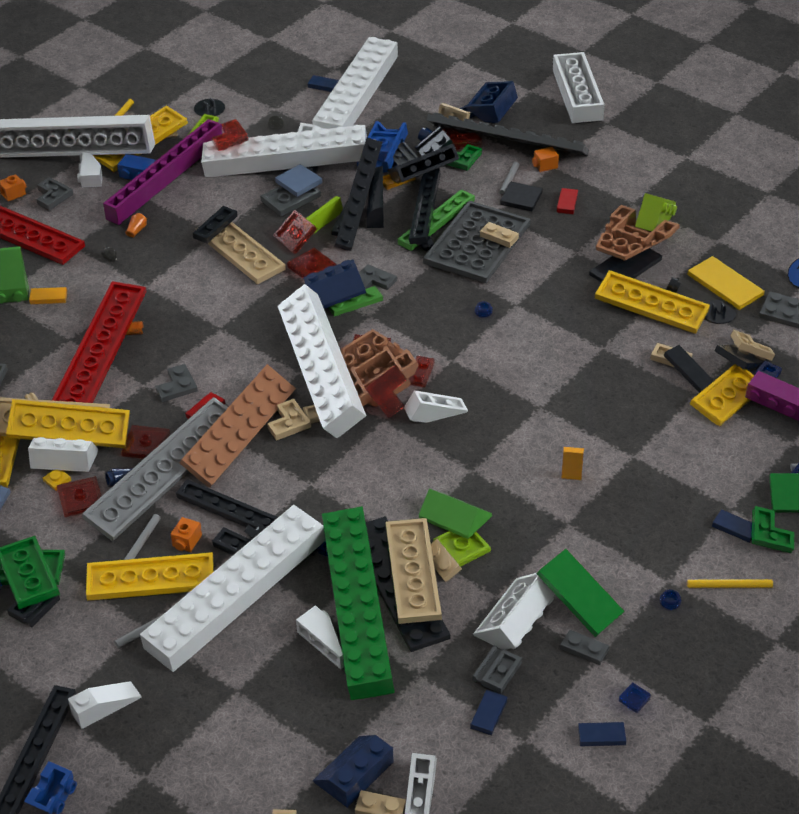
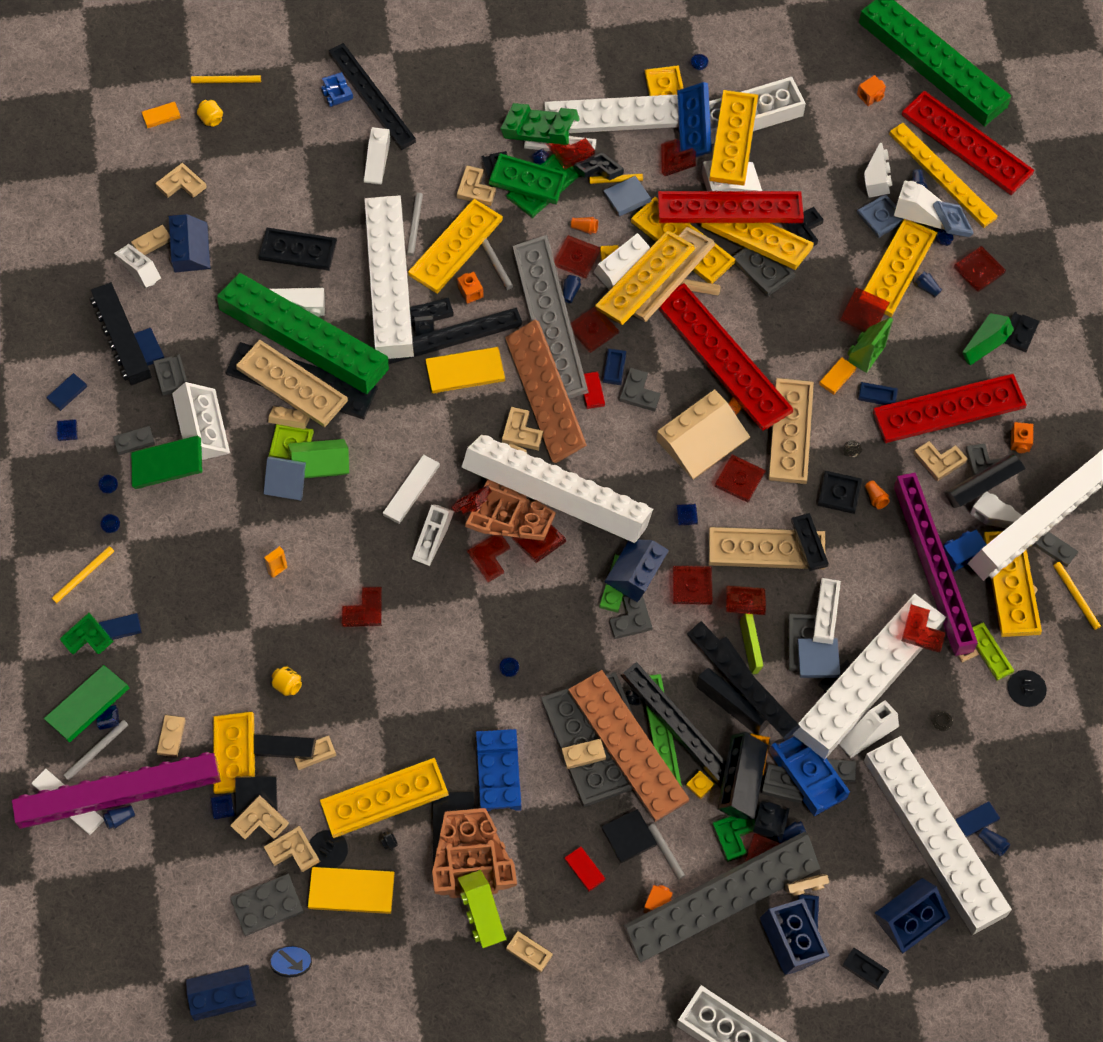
camera: 130 degrees right, 20 degrees up
none -> black brick [90,282,152,386]
none -> clear blue plate [99,475,118,493]
none -> tan plate [157,715,186,757]
none -> black tile [258,227,337,271]
none -> sand blue tile [264,456,306,501]
none -> tan plate [264,826,320,872]
none -> yellow head [272,667,302,696]
none -> clear red plate [342,587,382,627]
none -> white tile [383,454,440,524]
none -> yellow tile [426,347,505,393]
none -> tan plate [457,166,496,206]
none -> blue piece [476,729,521,812]
none -> tan plate [506,931,553,973]
none -> nougat plate [568,670,689,822]
none -> orange cone [571,217,598,235]
none -> dark blue tile [603,349,627,385]
none -> tan slope [657,389,750,480]
none -> clear blue plate [676,504,698,526]
none -> yellow plate [686,771,715,800]
none -> clear red plate [715,454,766,503]
none -> tan plate [769,378,814,484]
none -> white tile [813,578,841,644]
none -> black tile [817,471,862,514]
none -> black plate [842,948,890,990]
none -> dark blue tile [858,382,898,405]
none -> dark blue slope [875,878,950,954]
none -> tan plate [914,441,968,481]
none -> black brick [944,453,1026,508]
none -> dark blue cone [979,828,1010,857]

